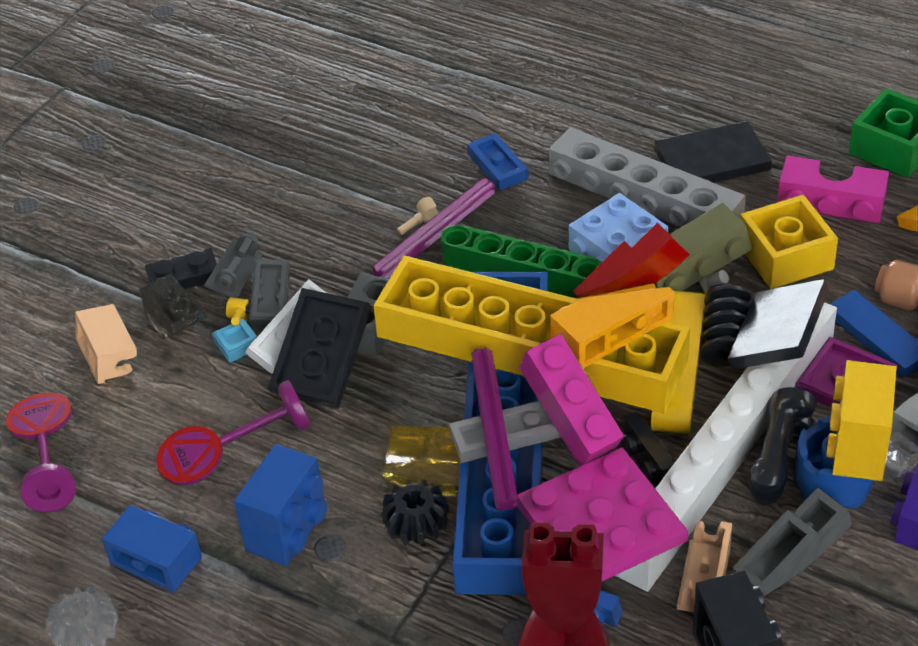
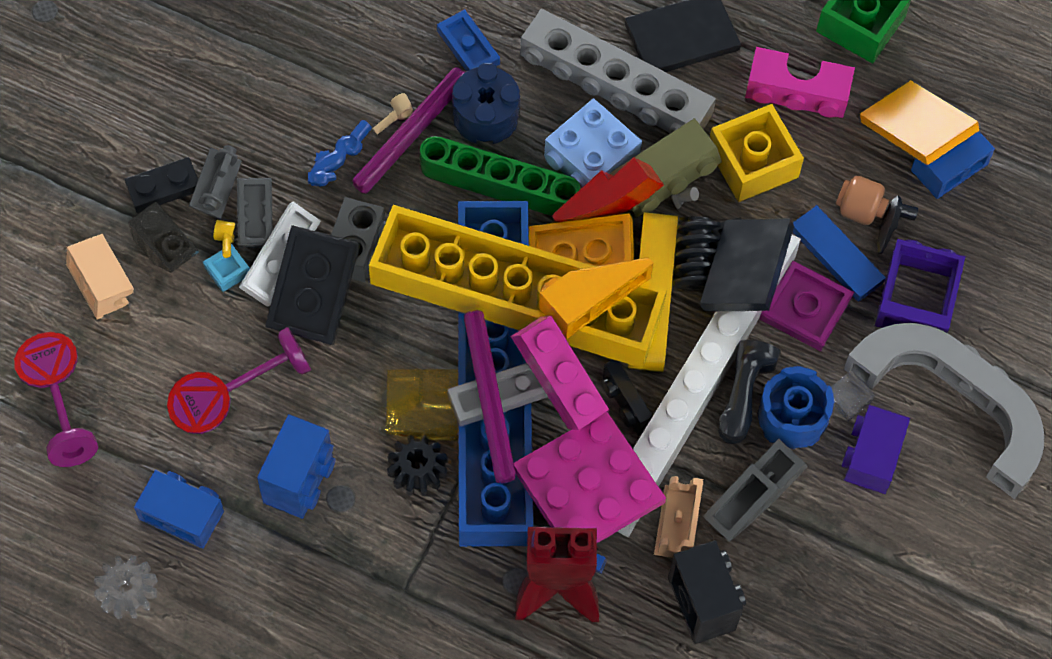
camera: 10 degrees left, 20 degrees up
yellow brick [826,360,897,481] -> none
none -> blue animal [308,120,372,187]
none -> dark blue brick [452,63,520,144]

